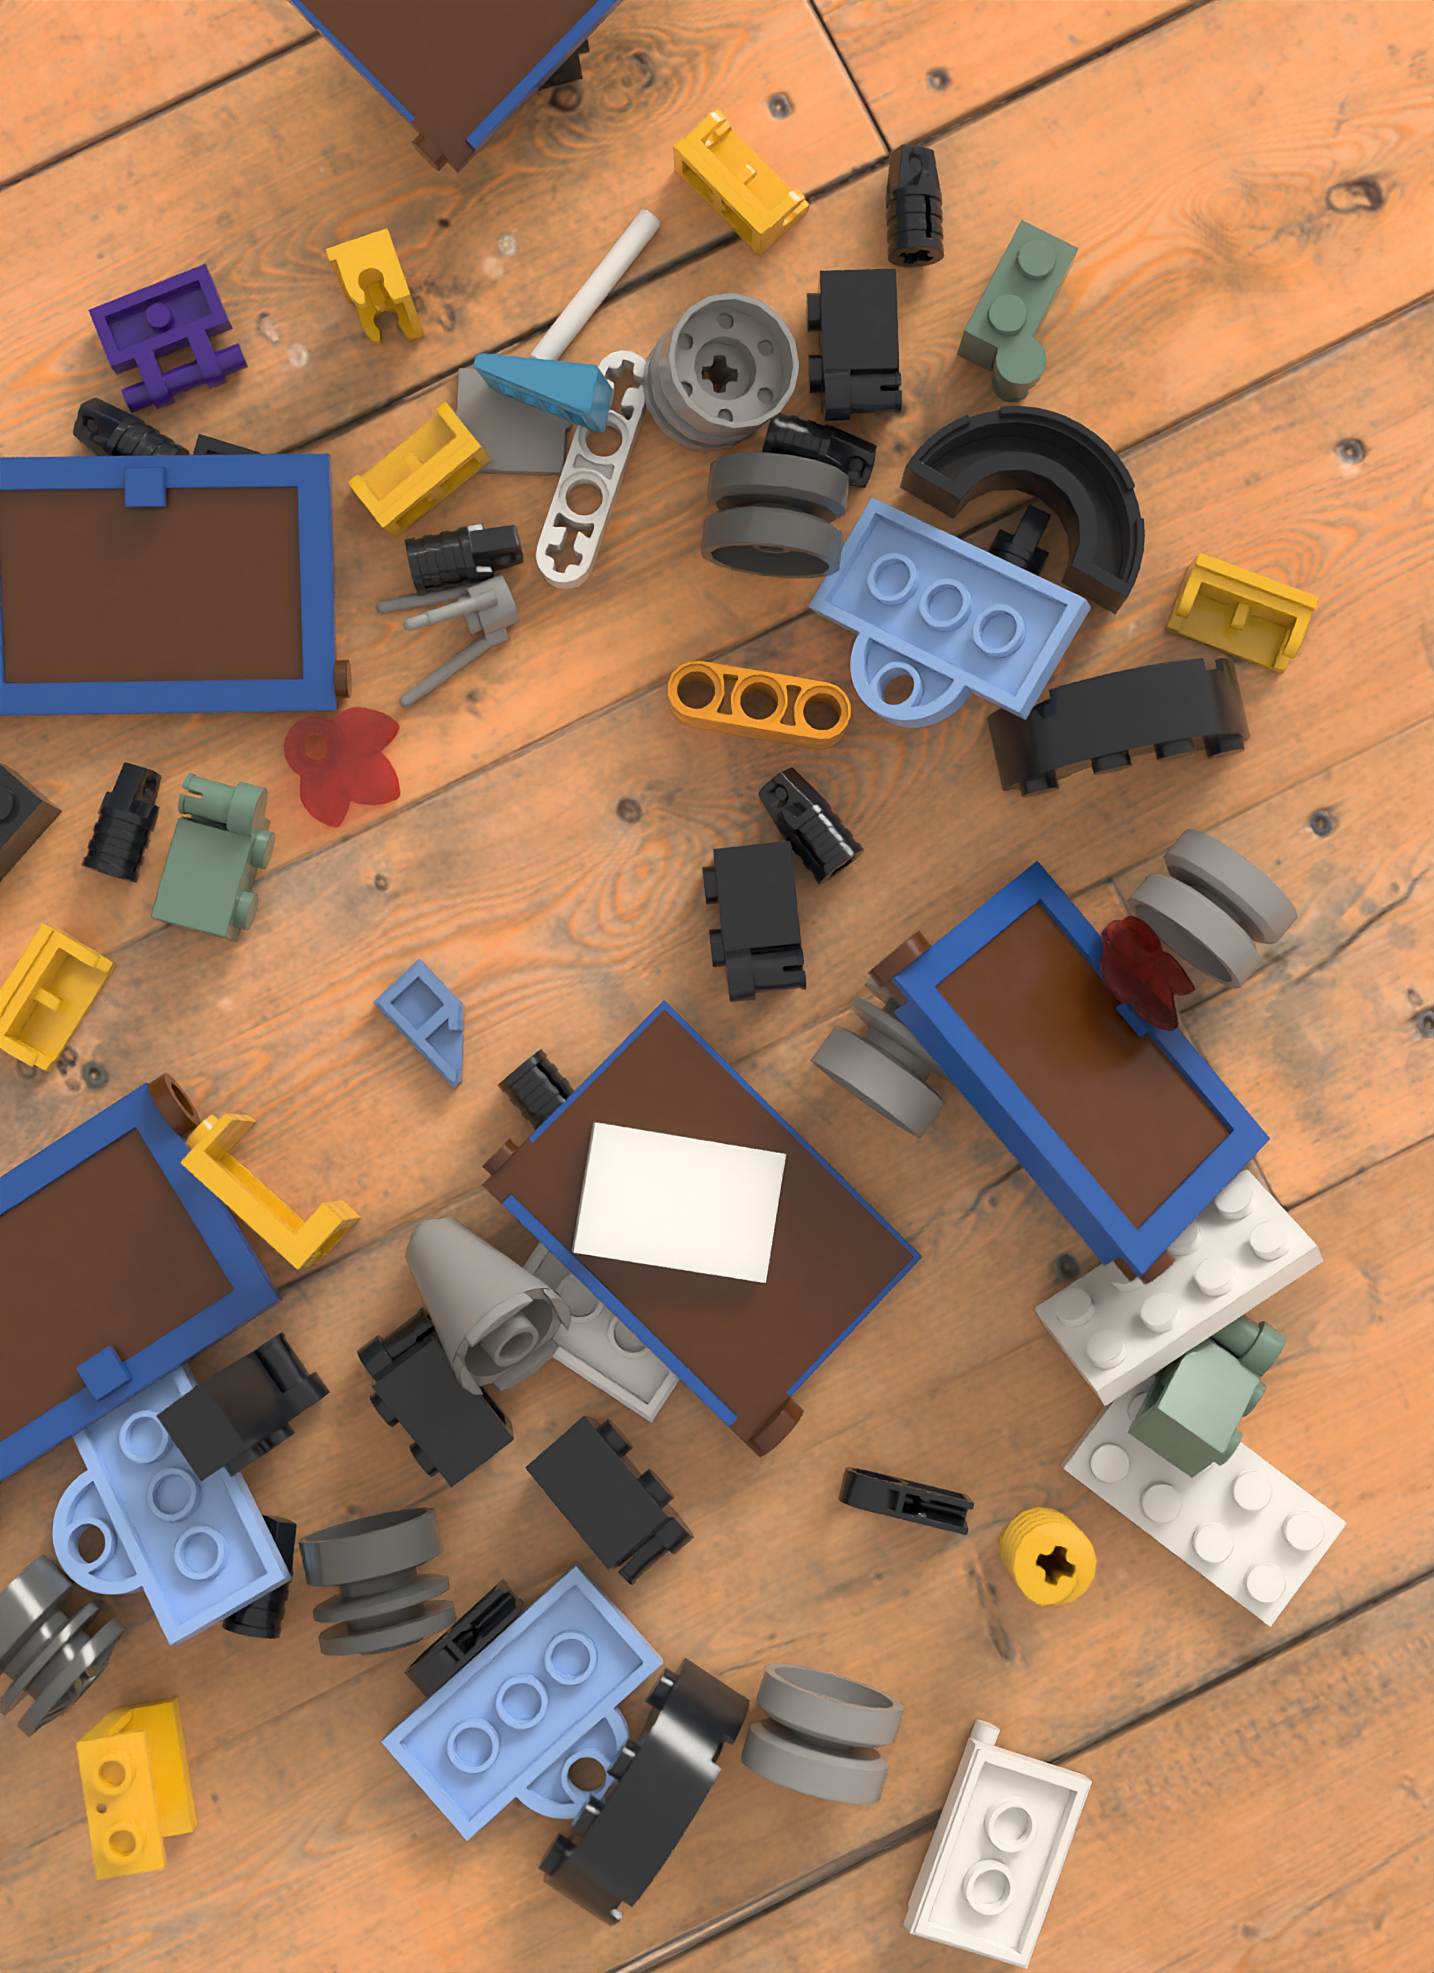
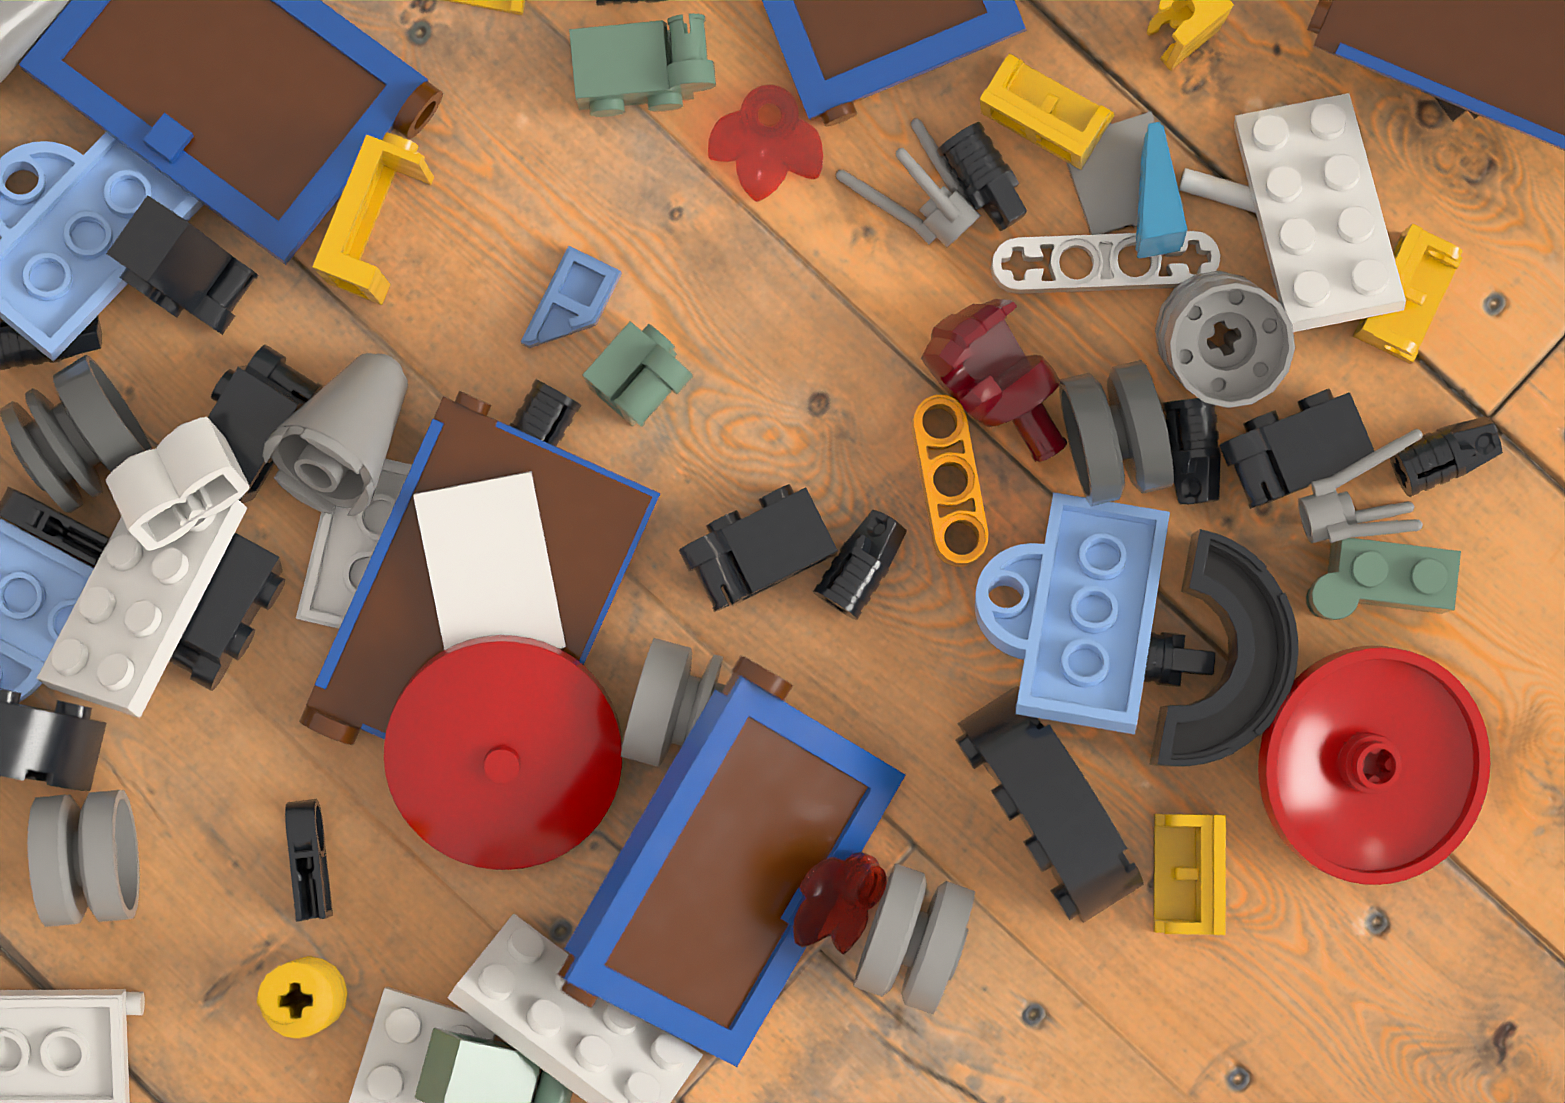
camera: 70 degrees right, 0 degrees up
none -> white plate [37,500,247,718]
none -> white brick [105,417,250,551]
none -> red dish [384,635,623,870]
none -> sand green hinge [583,321,693,427]
none -> dark red piece [921,299,1067,462]
none -> white plate [1234,93,1406,332]
none -> red dish [1258,645,1491,885]
none -> light grey plant [1298,429,1423,543]

